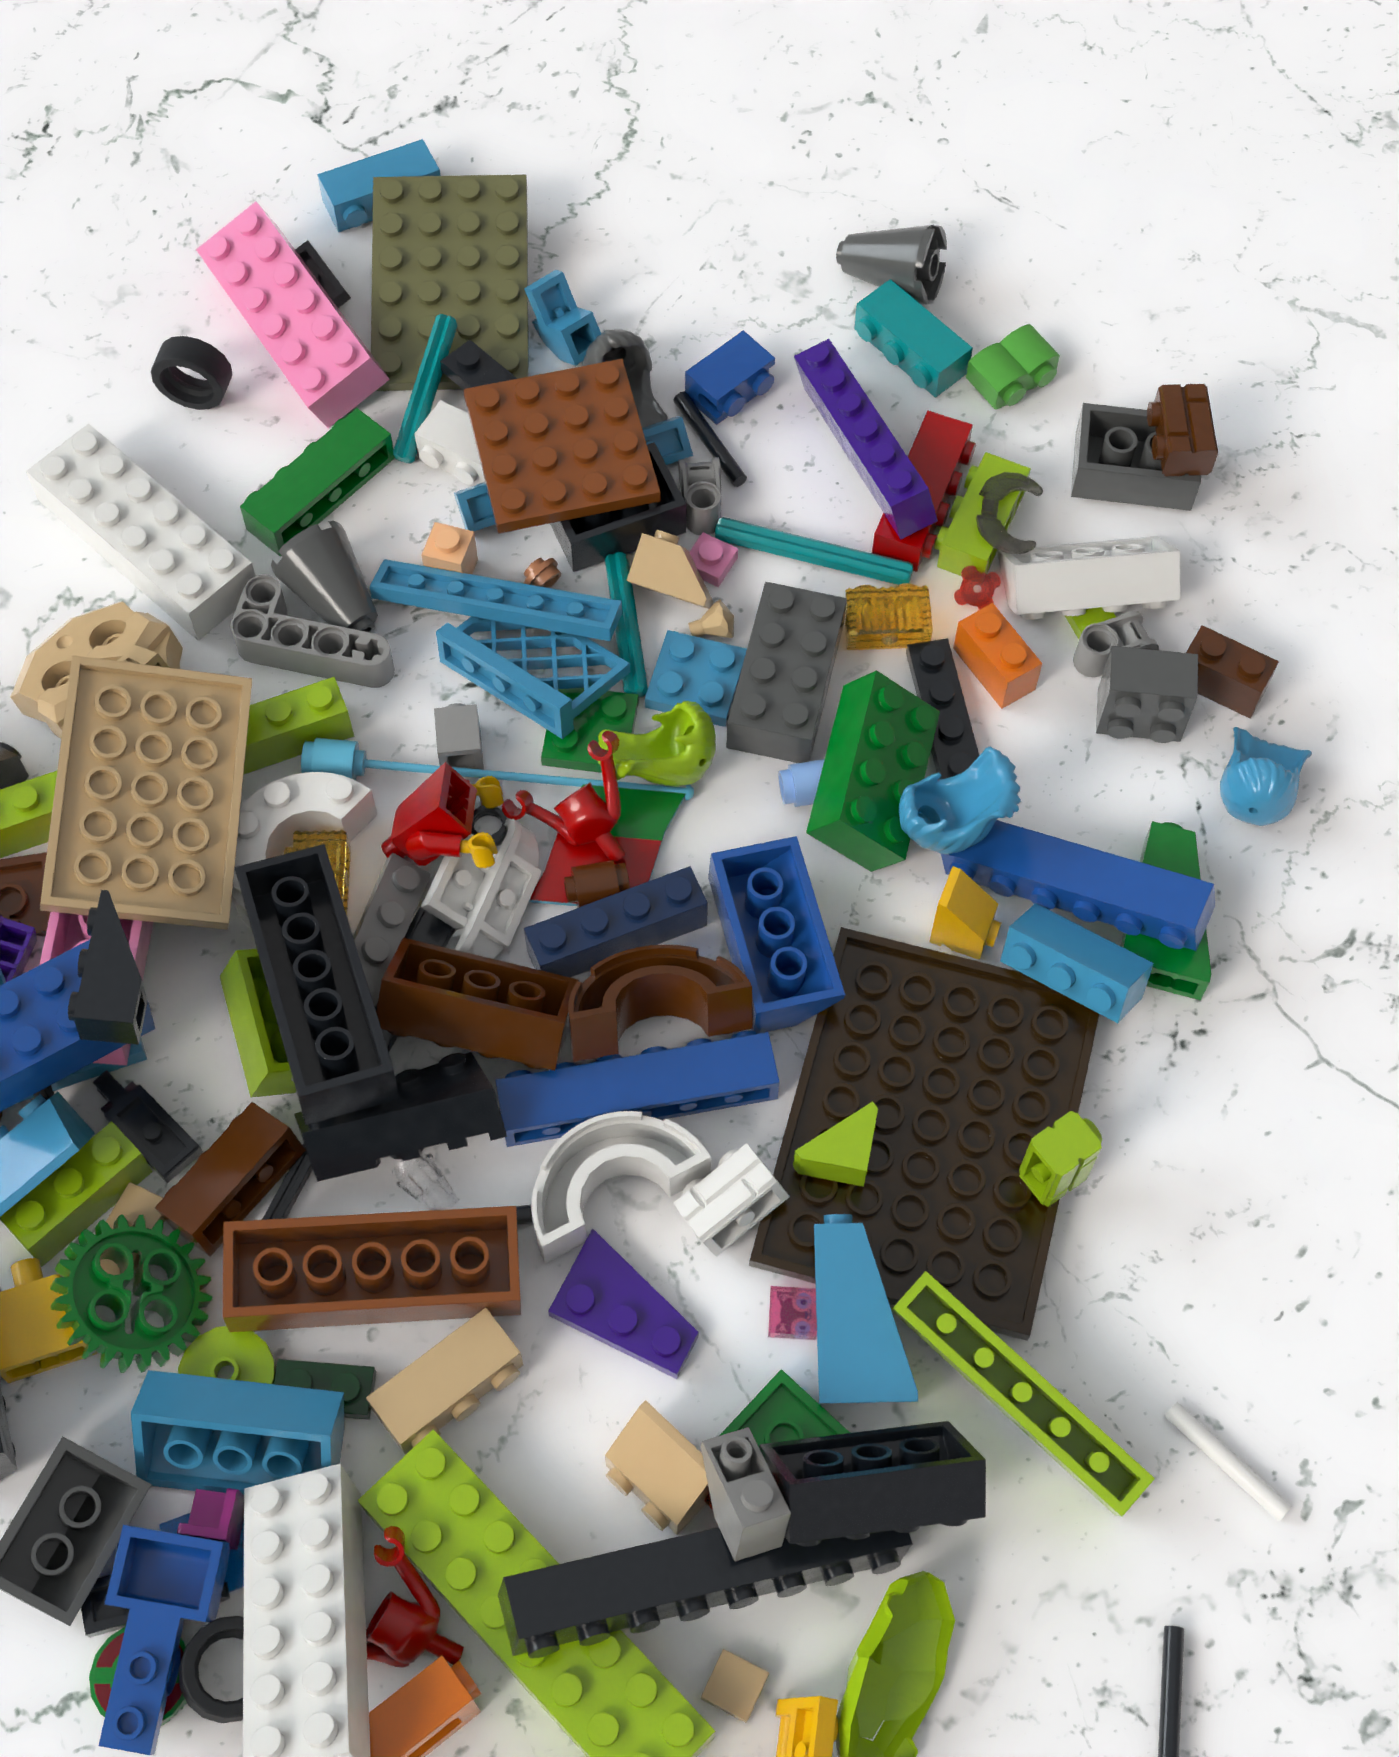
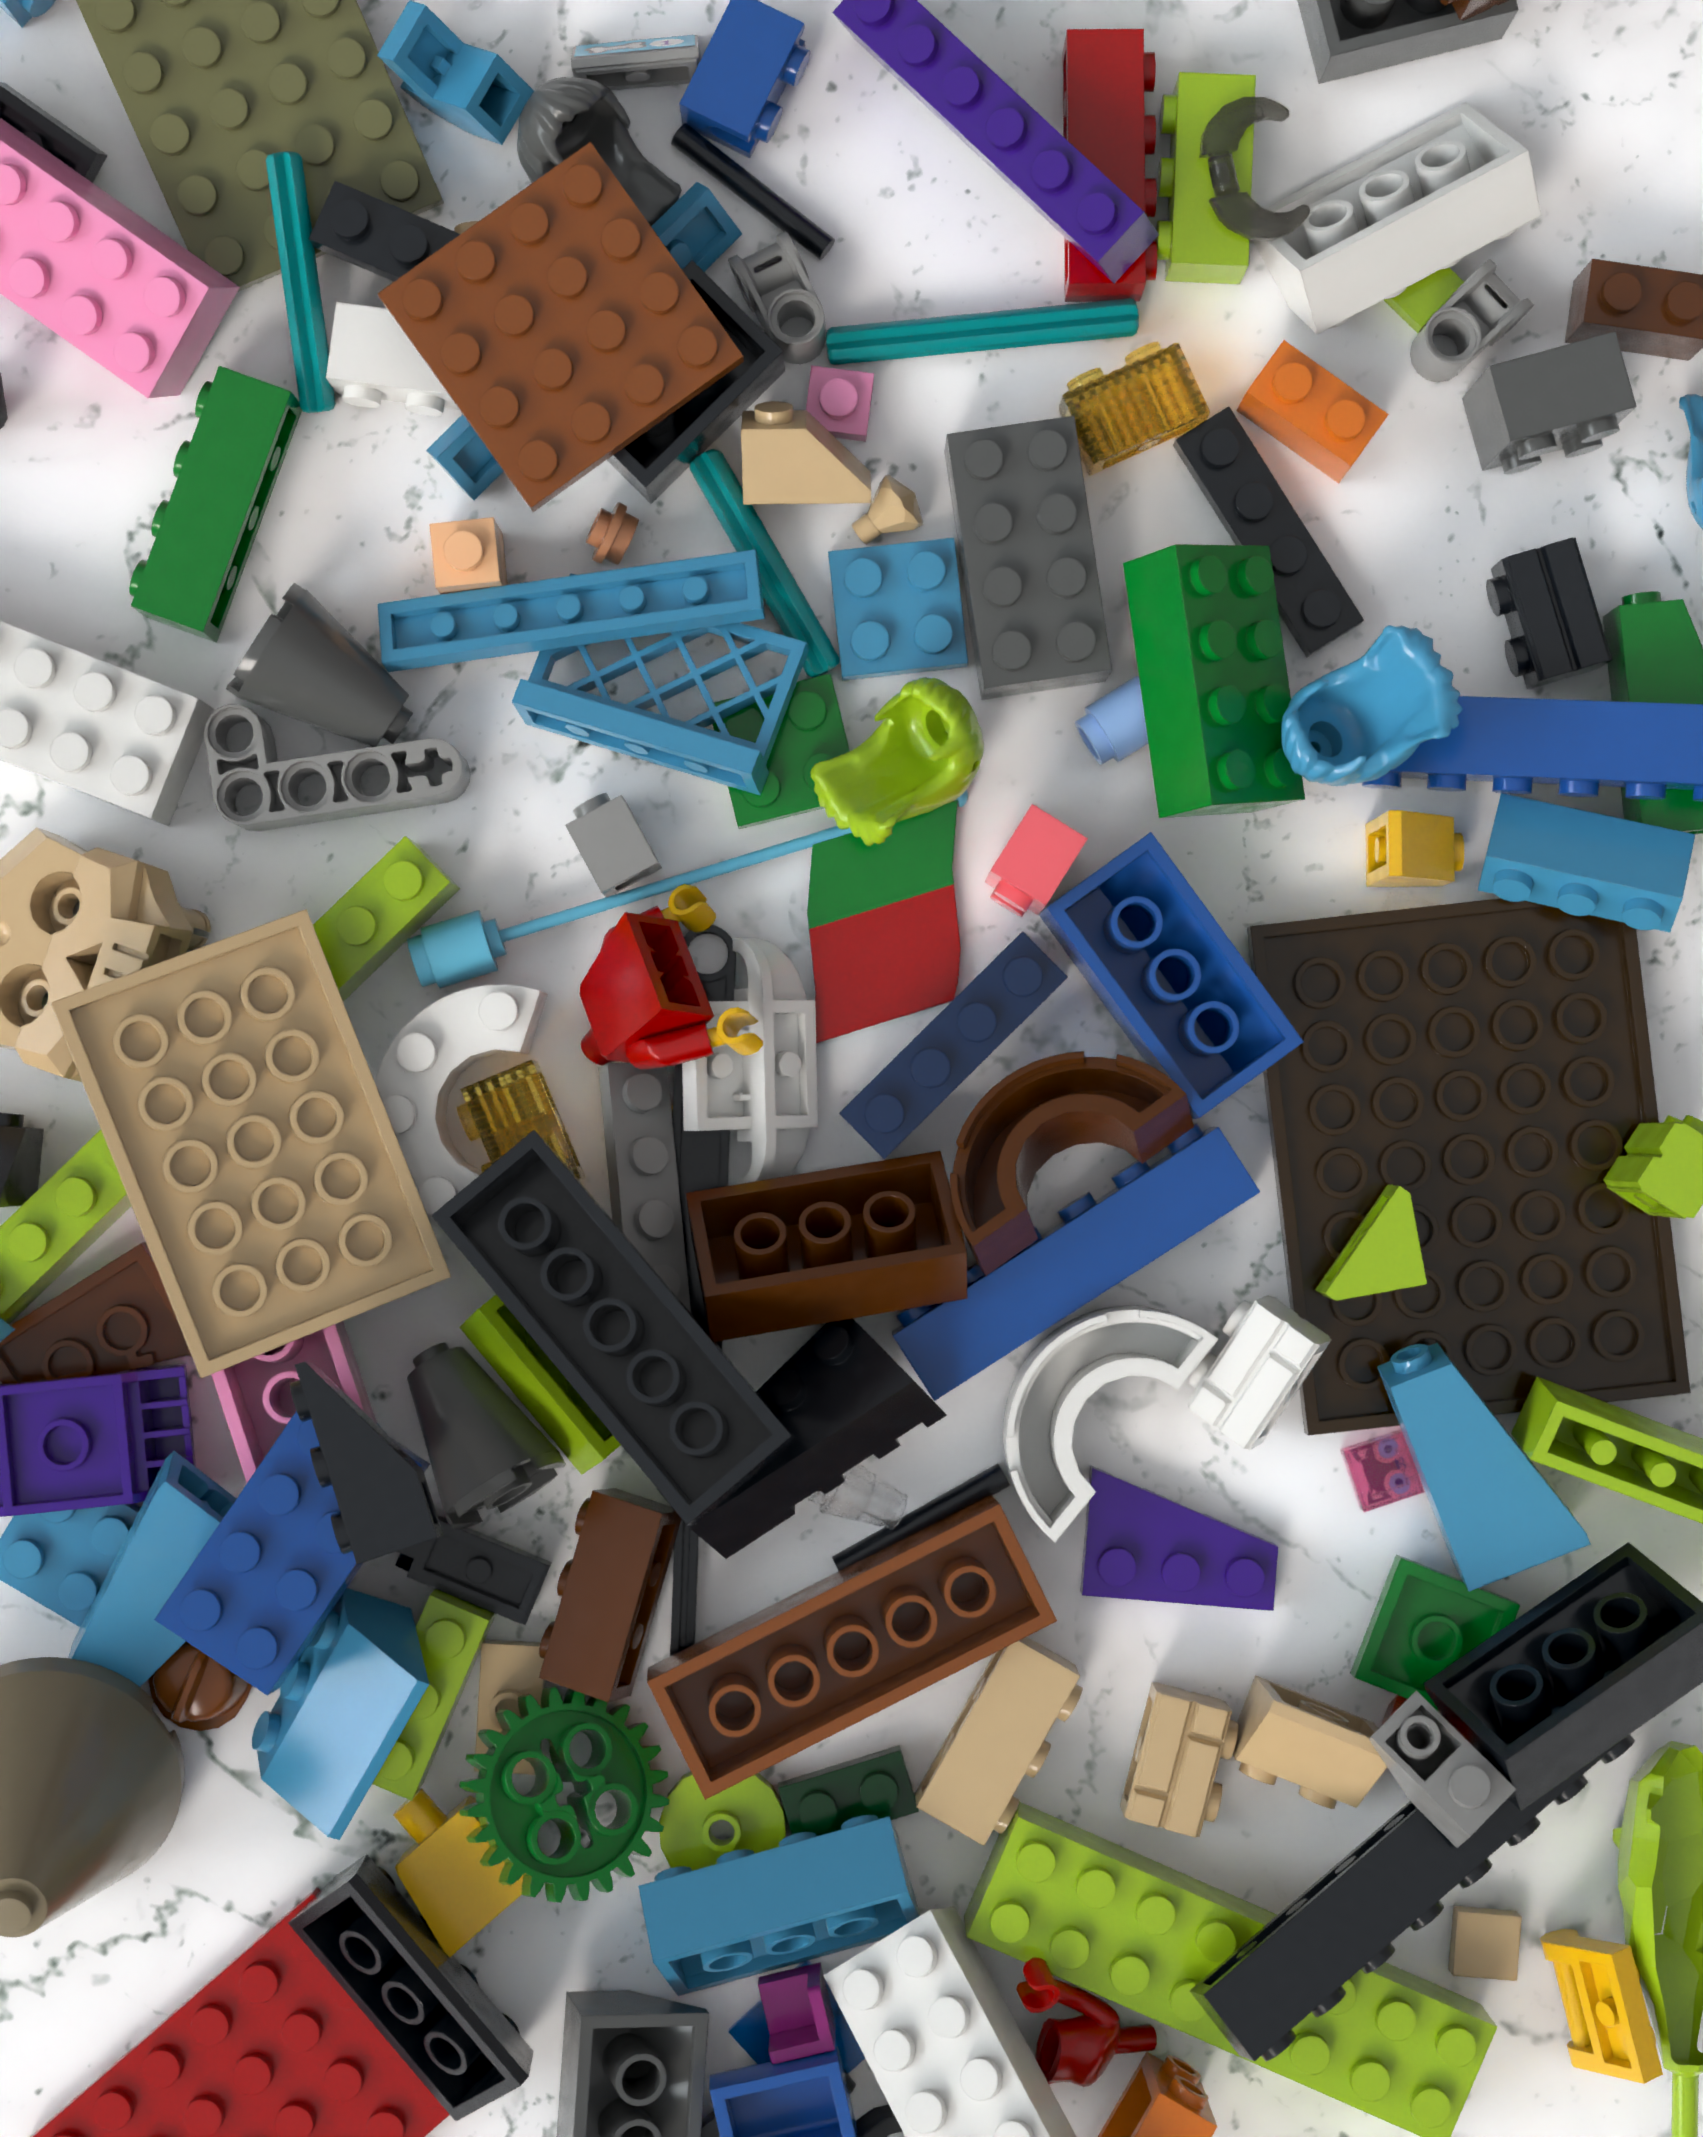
camera: 20 degrees left, 25 degrees up
red piece [502,731,626,863] -> none
reddish brown brick [564,860,630,908] -> none
clear red plate [954,565,1001,610] -> none
none -> dark grey cone [407,1342,566,1530]
none -> light grey slope [571,35,701,90]
none -> coral brick [985,804,1088,917]
none -> tan brick [1120,1682,1239,1838]
none -> black brick [1486,537,1612,689]

